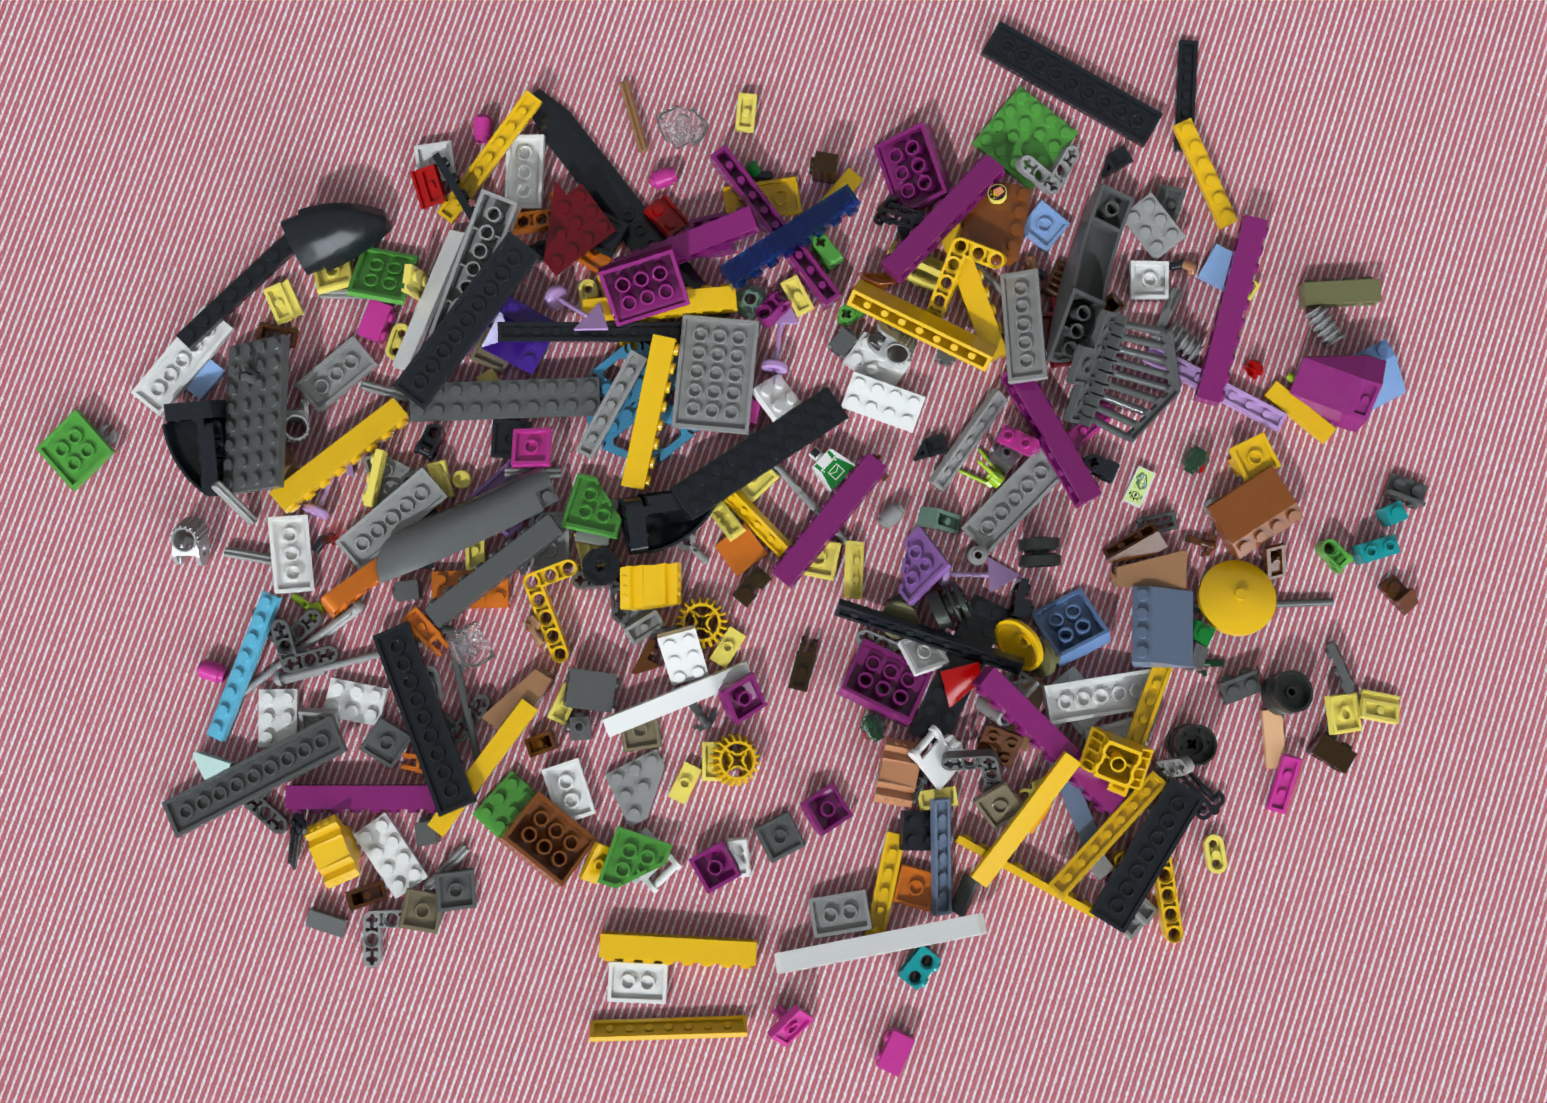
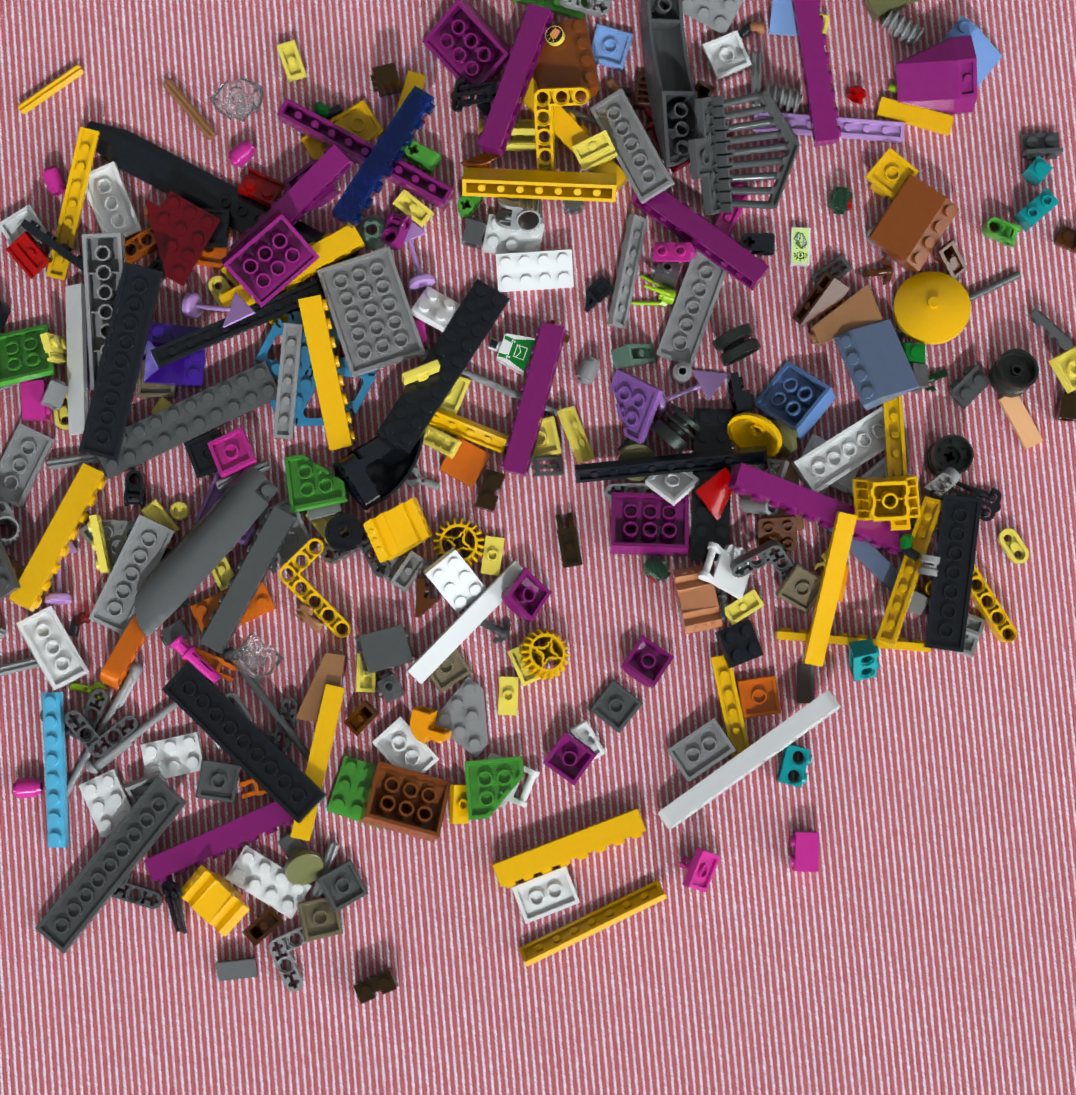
camera: 30 degrees left, 0 degrees up
light aqua slope [193,751,237,780] -> none
sand blue tile [930,797,952,916] -> none
dark pink tile [1265,753,1302,814] -> none
none -> yellow axle [18,64,84,114]
none -> light grey brick [40,379,69,411]
none -> dark pink pin [169,634,222,684]
none -> olive tile [284,850,324,885]
none -> dark brown brick [353,967,399,1004]
none -> light yellow plate [401,360,440,385]
none -> light orange brick [410,705,452,744]
none -> dark grey tile [530,456,564,477]
none -> light yellow plate [572,130,618,172]
none -> teal brick [849,638,879,681]
none -> arm [899,533,920,561]
none -> light grey wheel [918,554,941,577]

